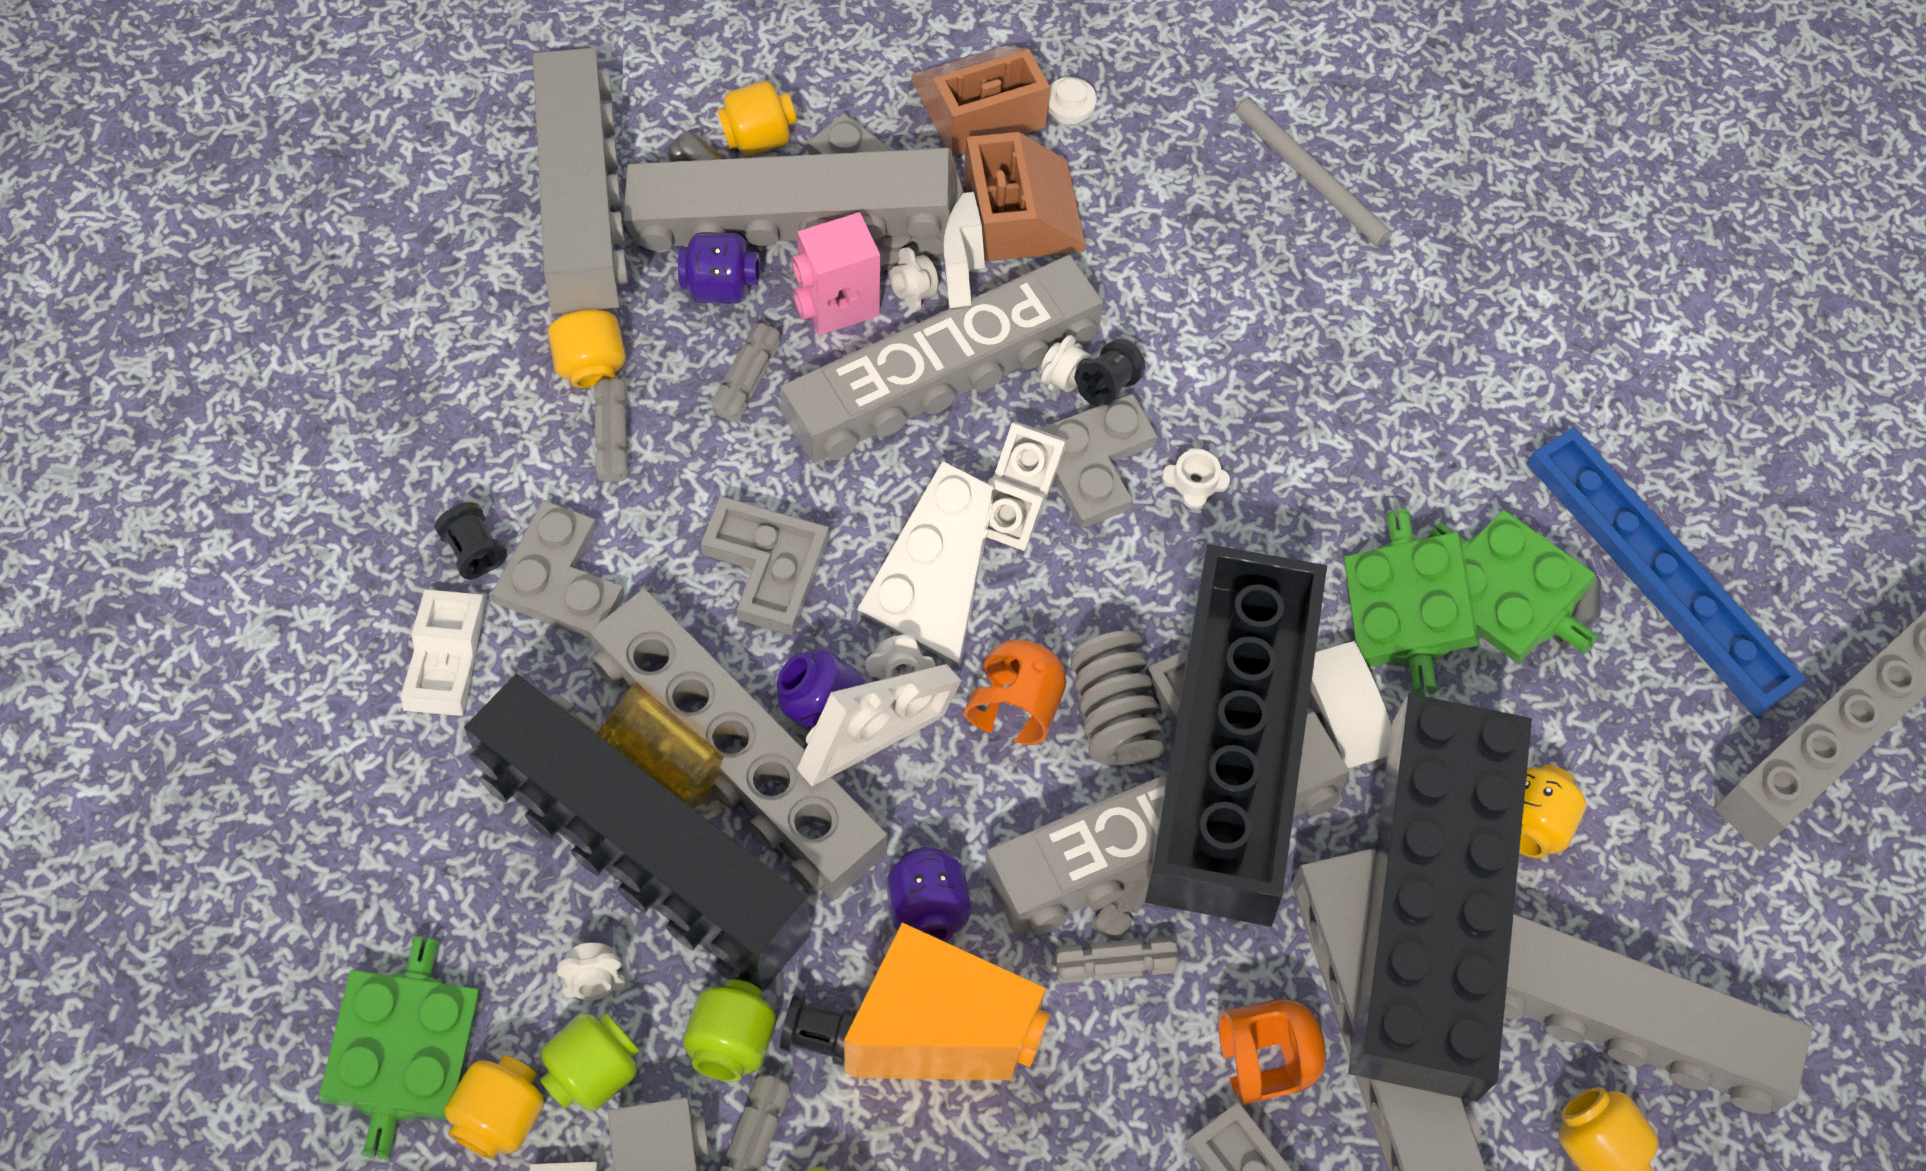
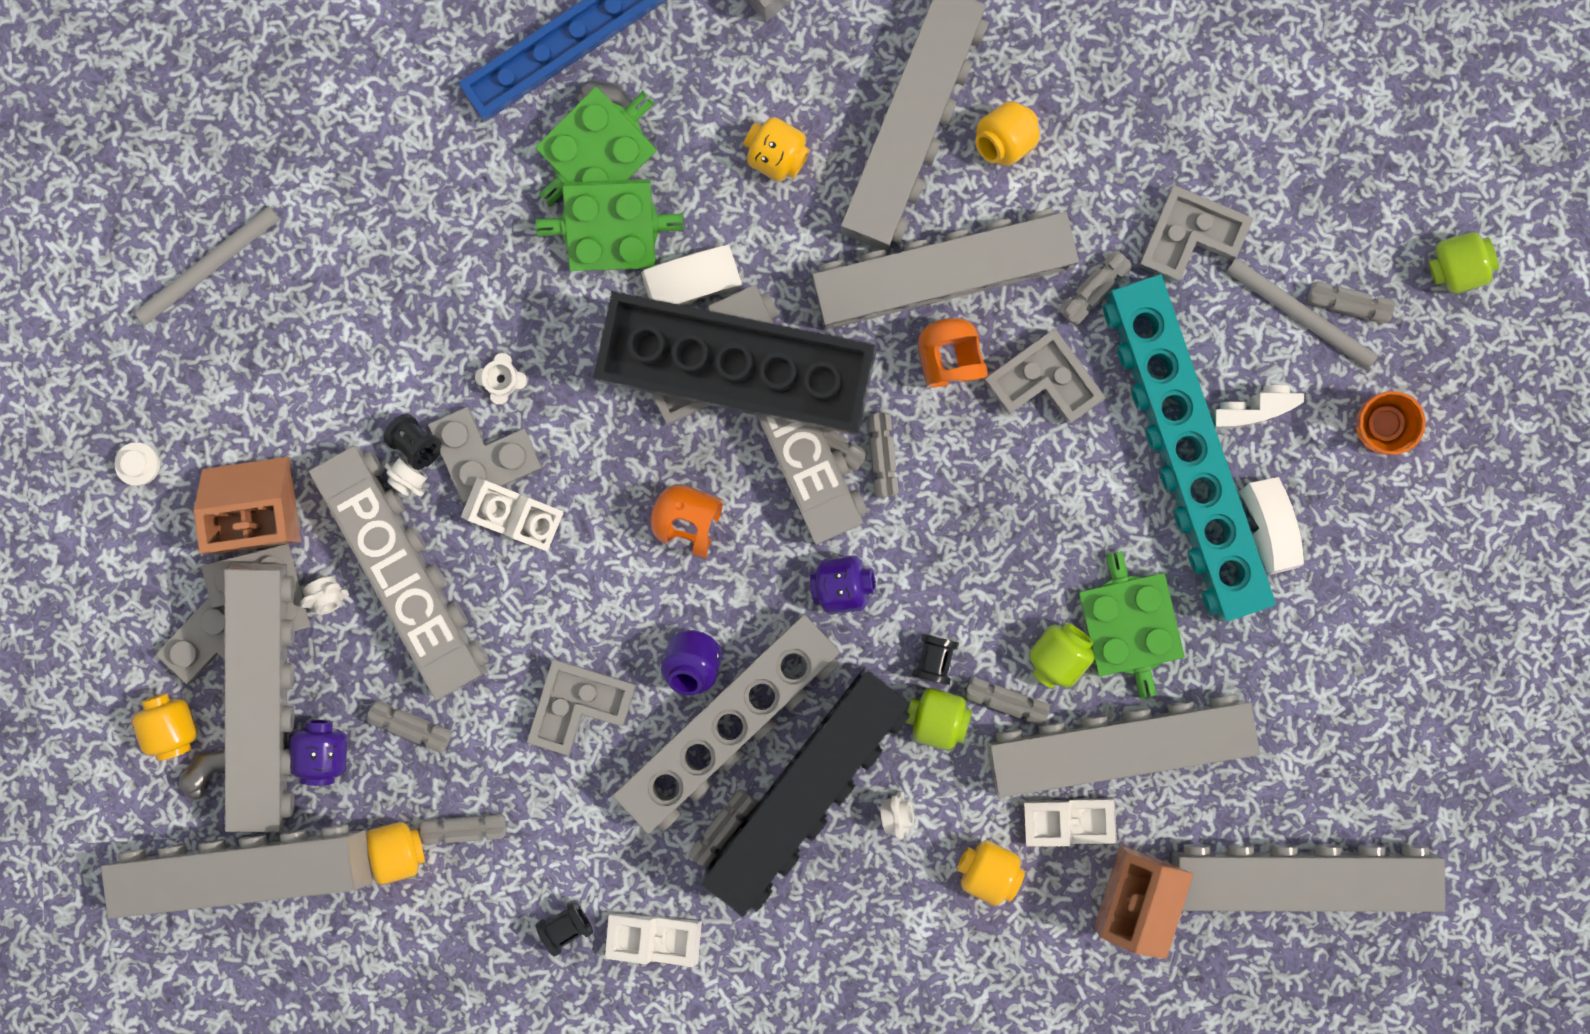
camera: 80 degrees left, 25 degrees up
bright green plate [319,936,480,1160] -> none
light grey plate [491,500,625,640] -> none
lime head [540,1012,640,1111] -> none
clear yellow slope [597,684,724,808] -> none
bright pink brick [791,212,880,335] -> none
white wing [797,664,962,787] -> none
light orange slope [844,923,1051,1080] -> none
white wing [857,461,994,667] -> none
white plate [865,634,936,680] -> none
nougat slope [911,46,1050,156] -> none
white slope [944,192,985,309] -> none
light grey piece [1071,630,1166,766] -> none
black brick [1348,693,1532,1102] -> none

